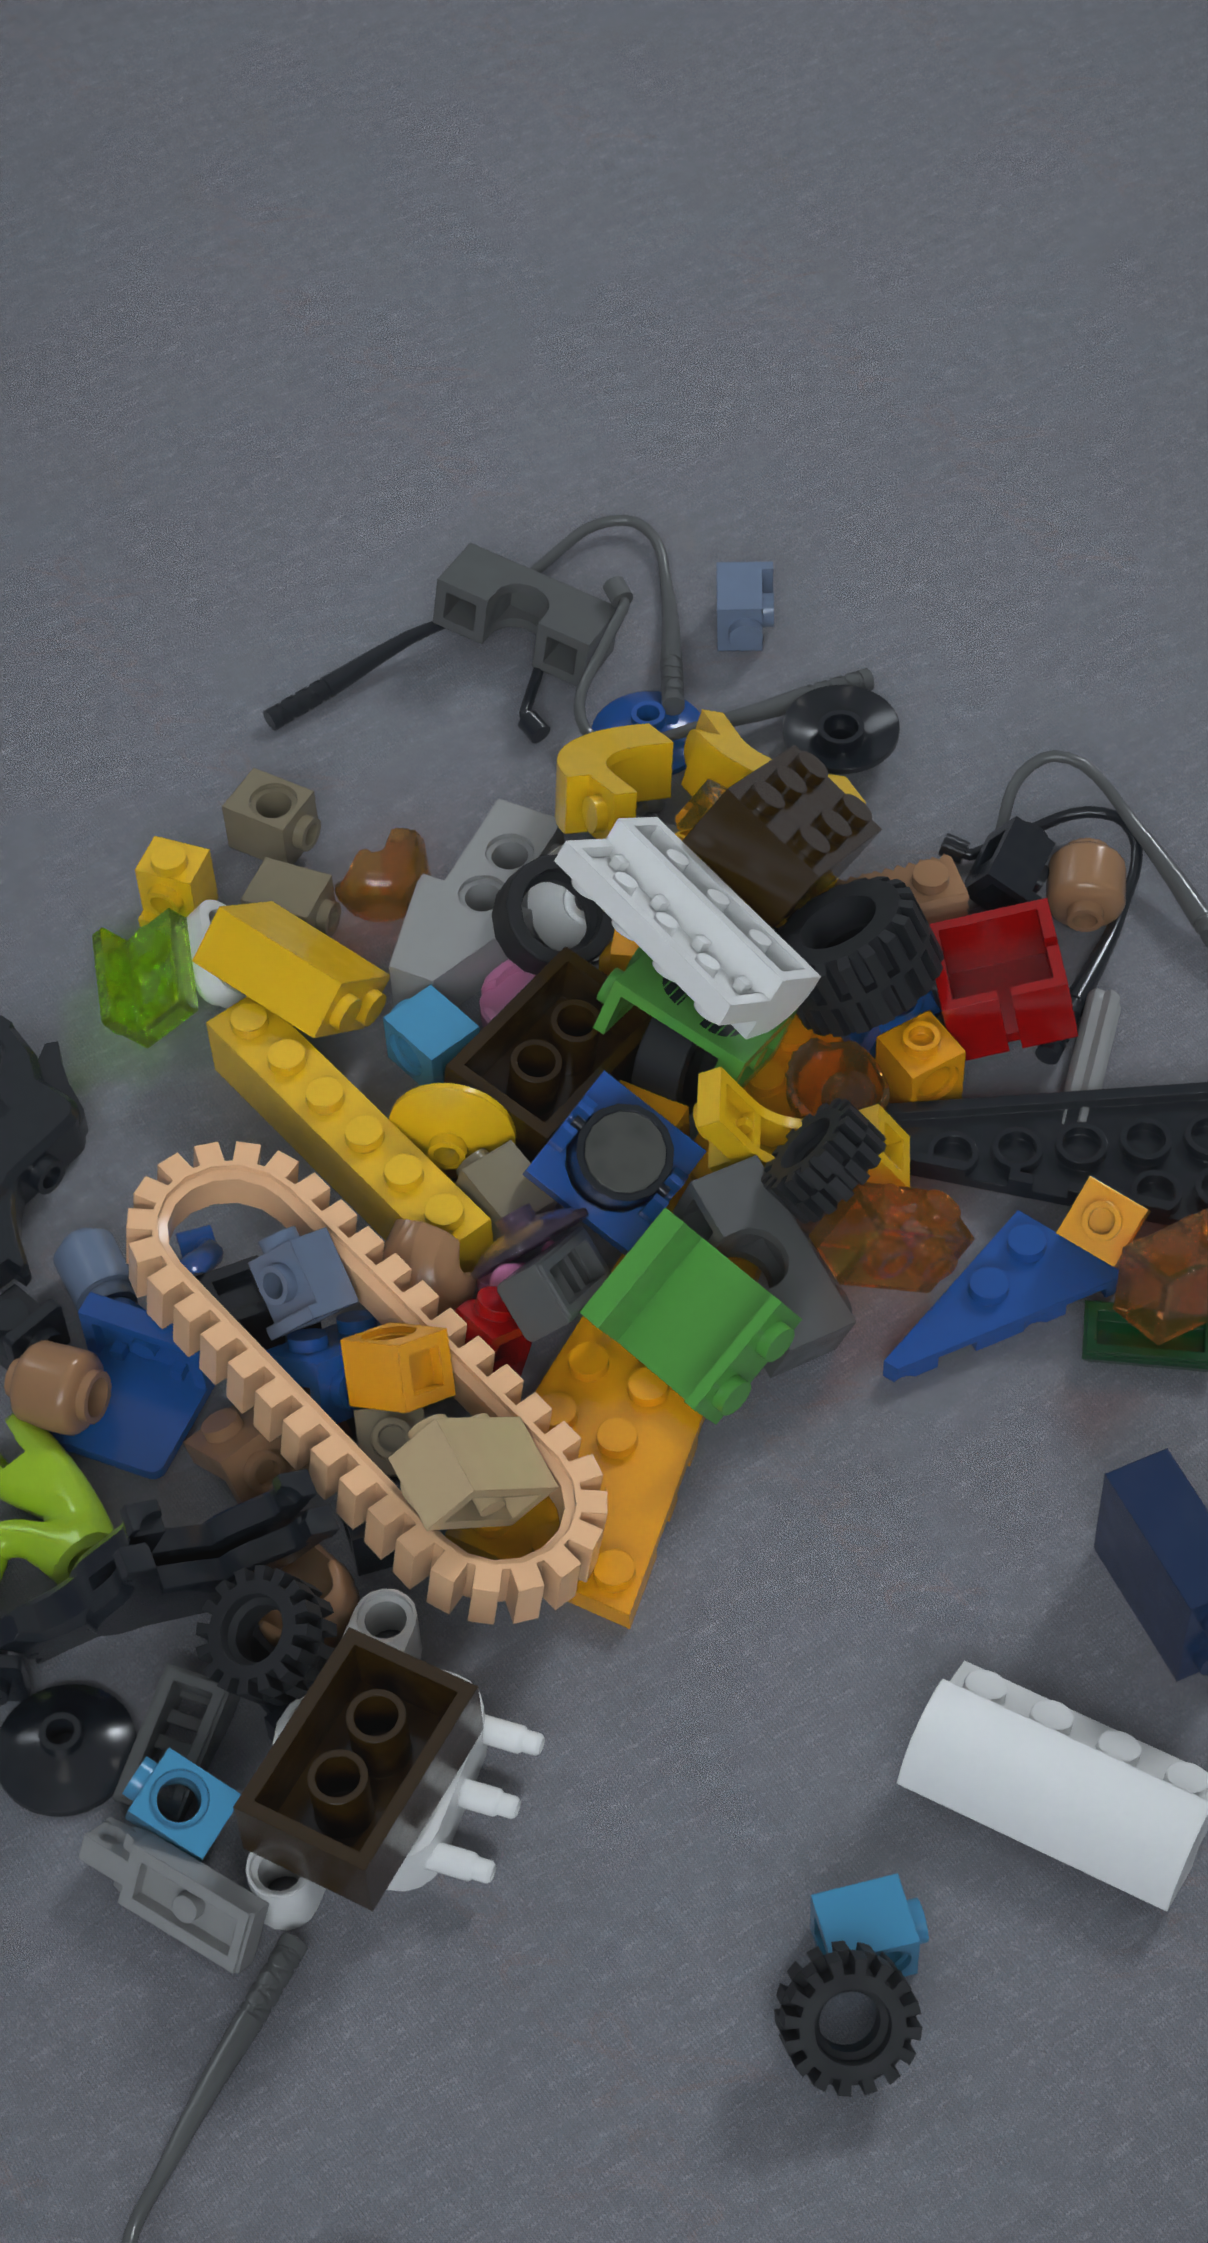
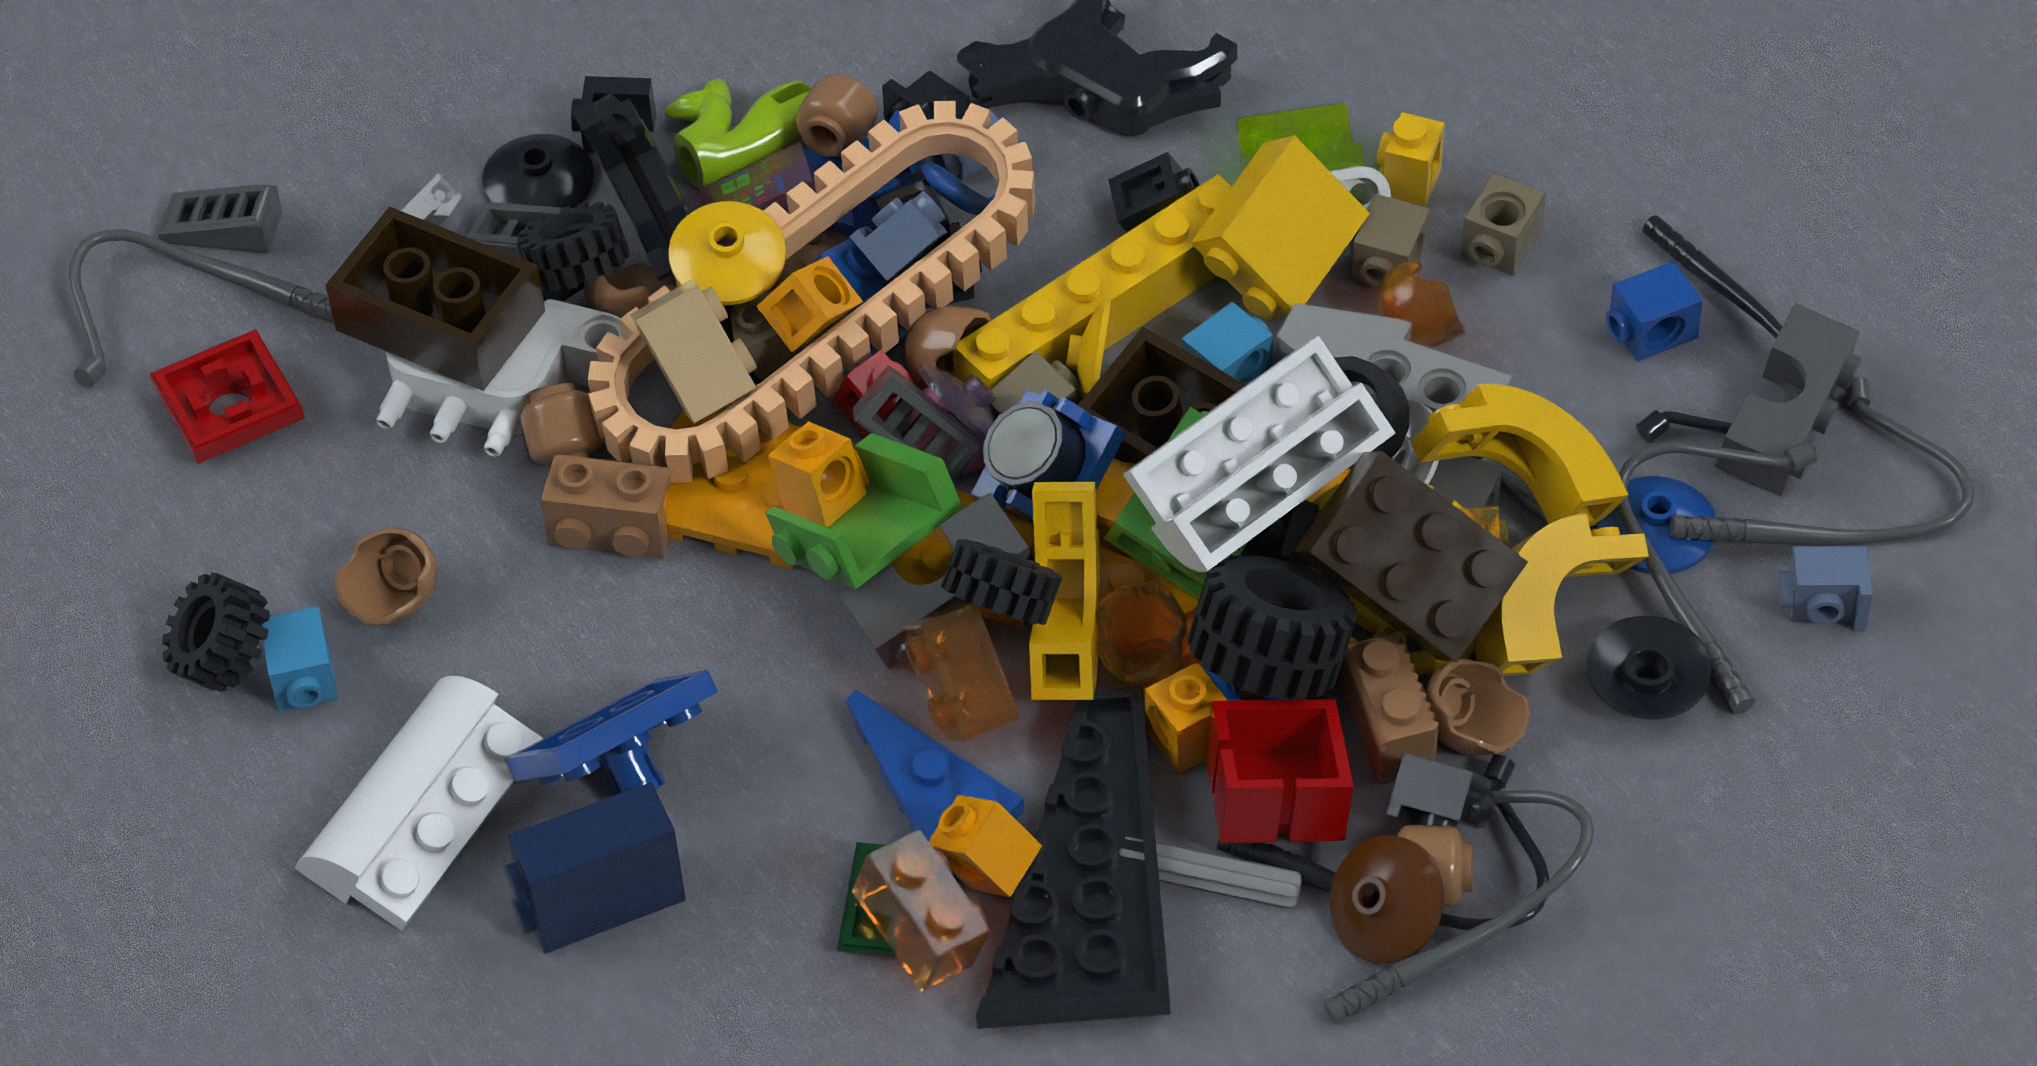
camera: 90 degrees right, 0 degrees up
dark azure brick [122,1748,241,1862] -> none
none -> red piece [150,329,305,464]
none -> dark grey slope [158,185,282,253]
none -> medium nougat hair [334,528,438,625]
none -> blue plate [505,670,718,795]
none -> medium nougat head [520,383,603,465]
none -> medium nougat bracket [540,455,670,558]
none -> yellow dish [669,201,786,305]
none -> tile [699,142,816,244]
none -> light orange brick [768,421,867,527]
none -> black bracket [1108,152,1200,232]
none -> reddish brown dish [1330,835,1444,964]
none -> medium nougat hair [1426,658,1531,756]
none -> blue brick [1606,261,1703,362]

